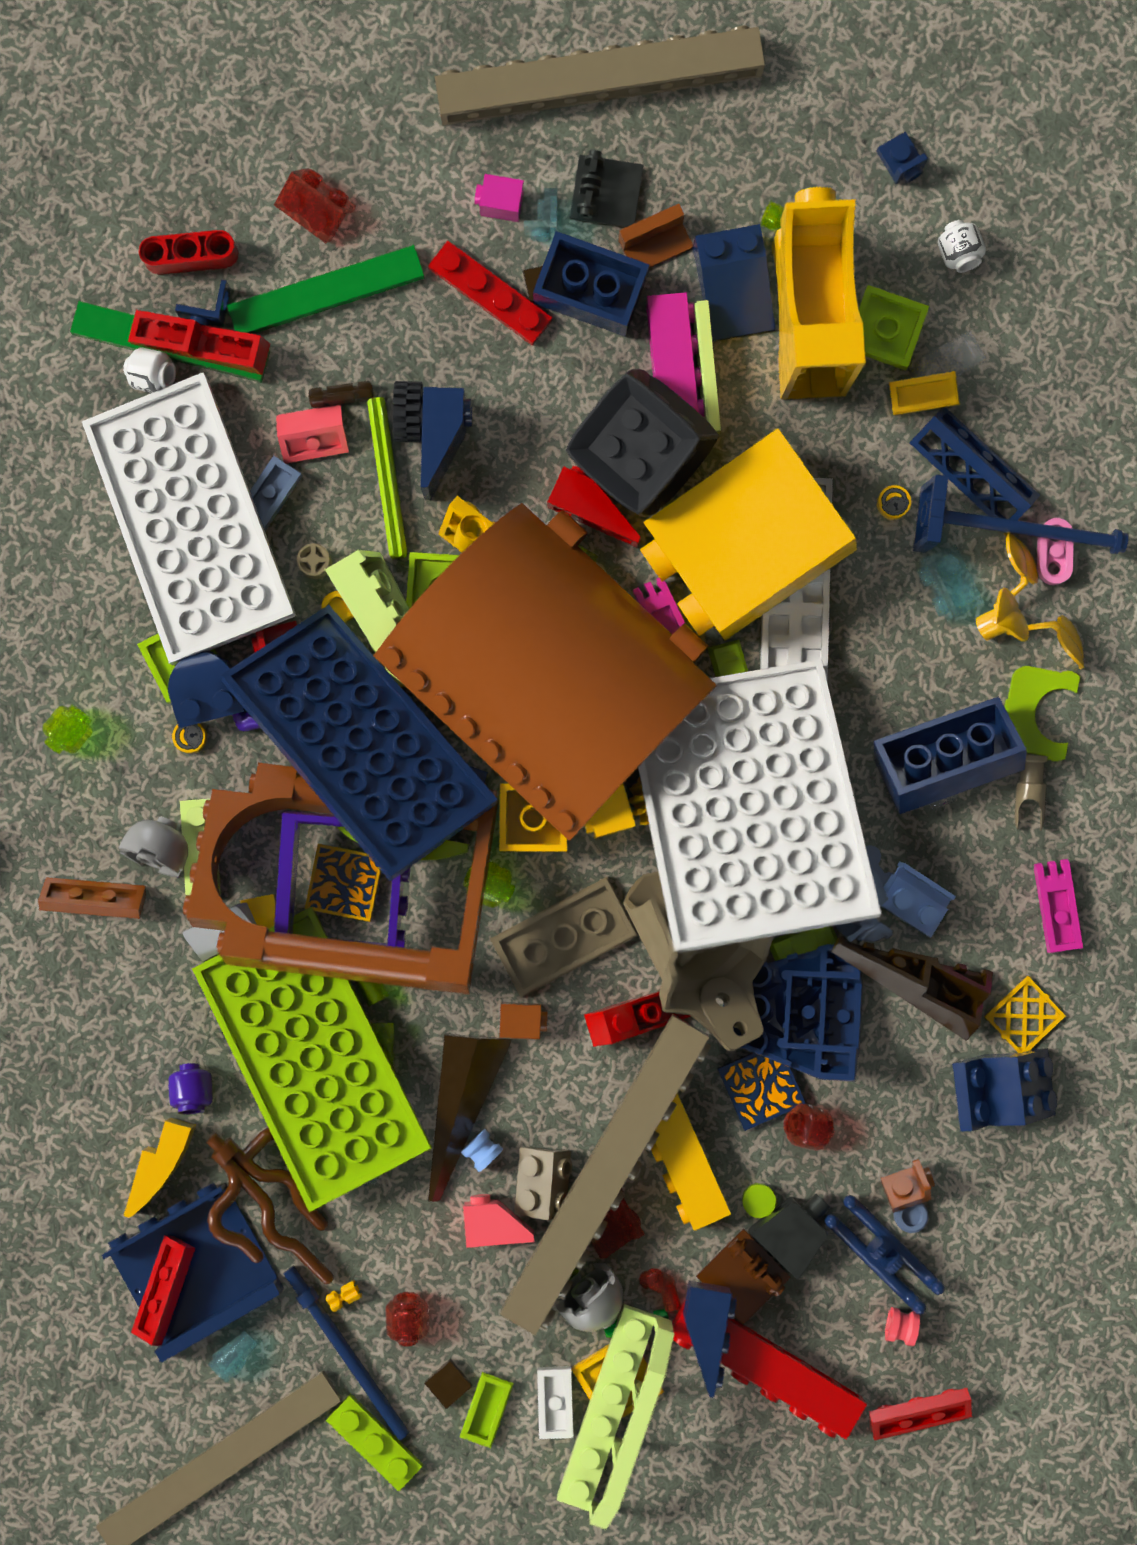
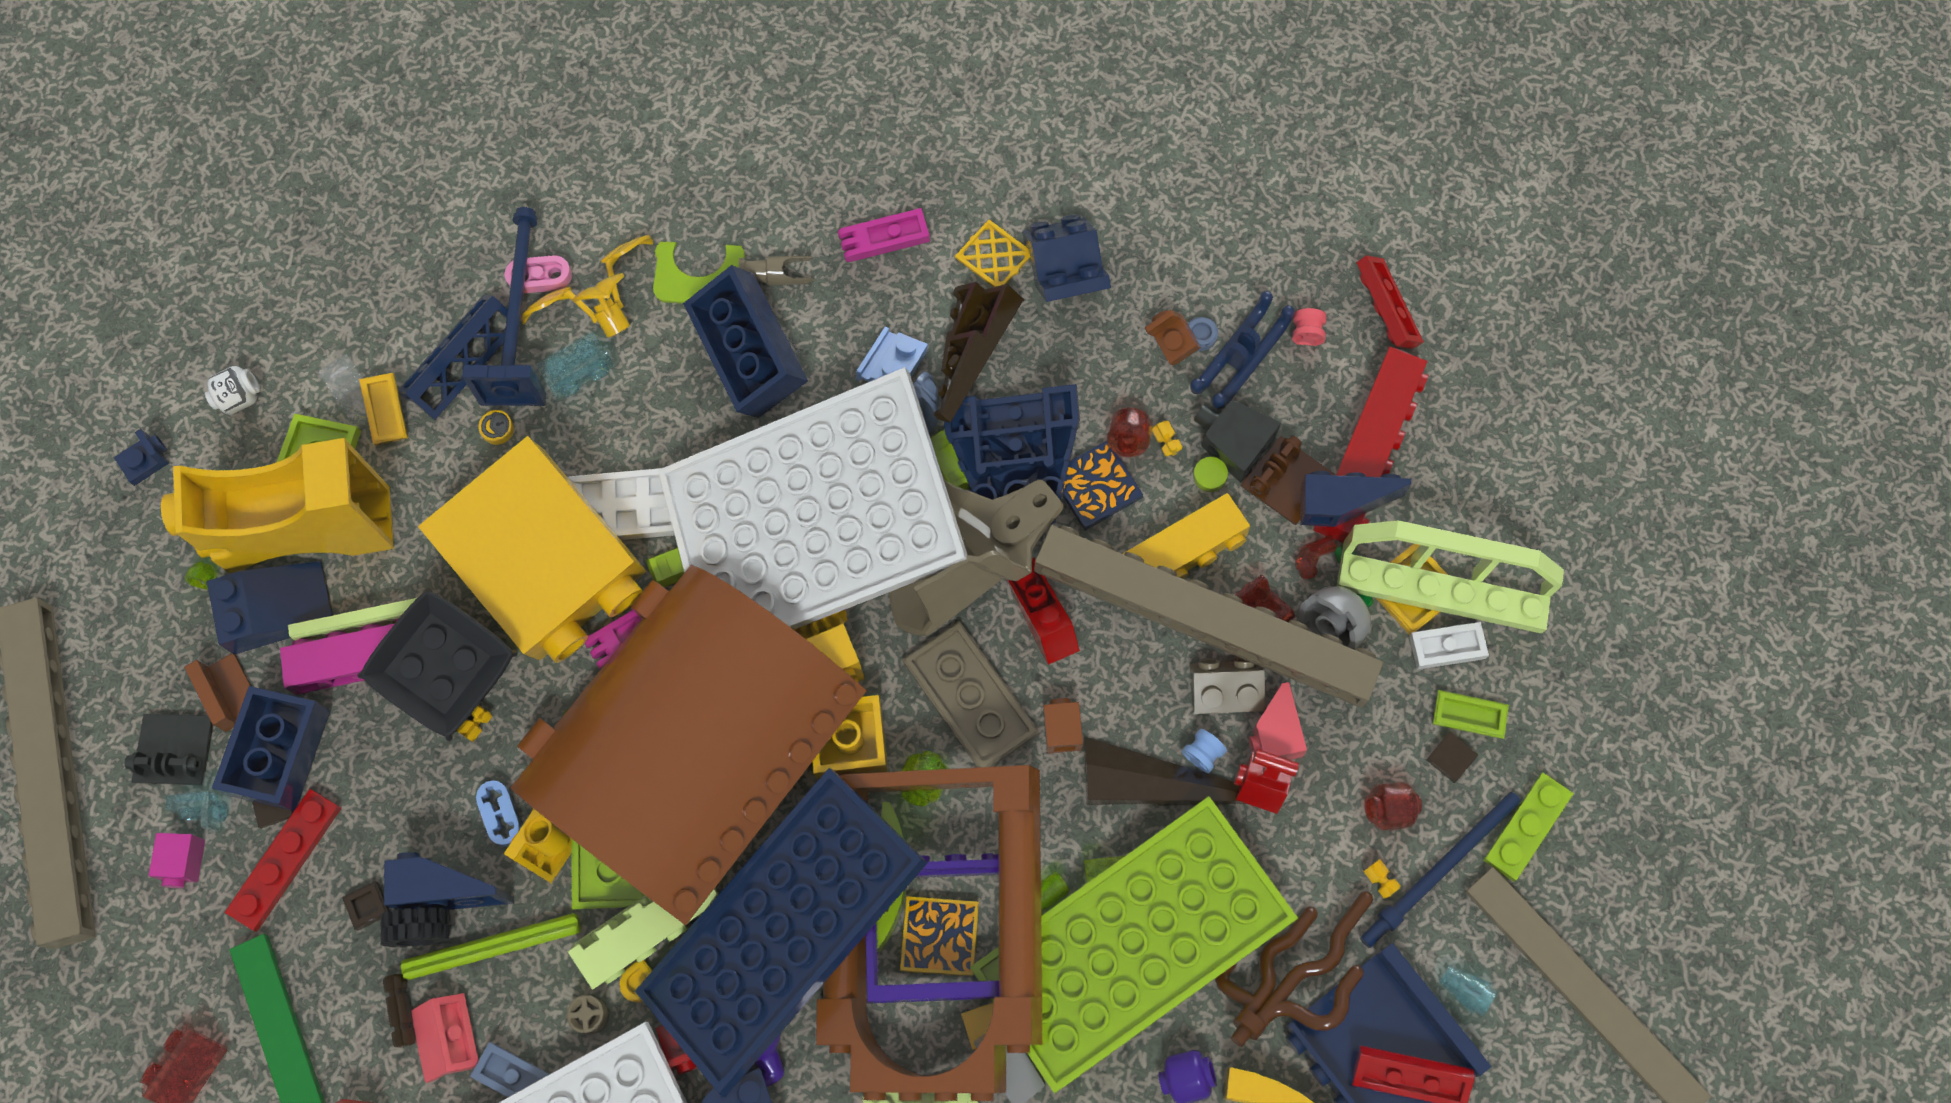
camera: 85 degrees left, 15 degrees down
red slope [547,466,641,548] -> none
none -> dark brown tile [342,881,390,931]
none -> light blue beam [476,780,522,847]
none -> yellow piece [1151,421,1183,457]
none -> red brick [1234,749,1299,814]

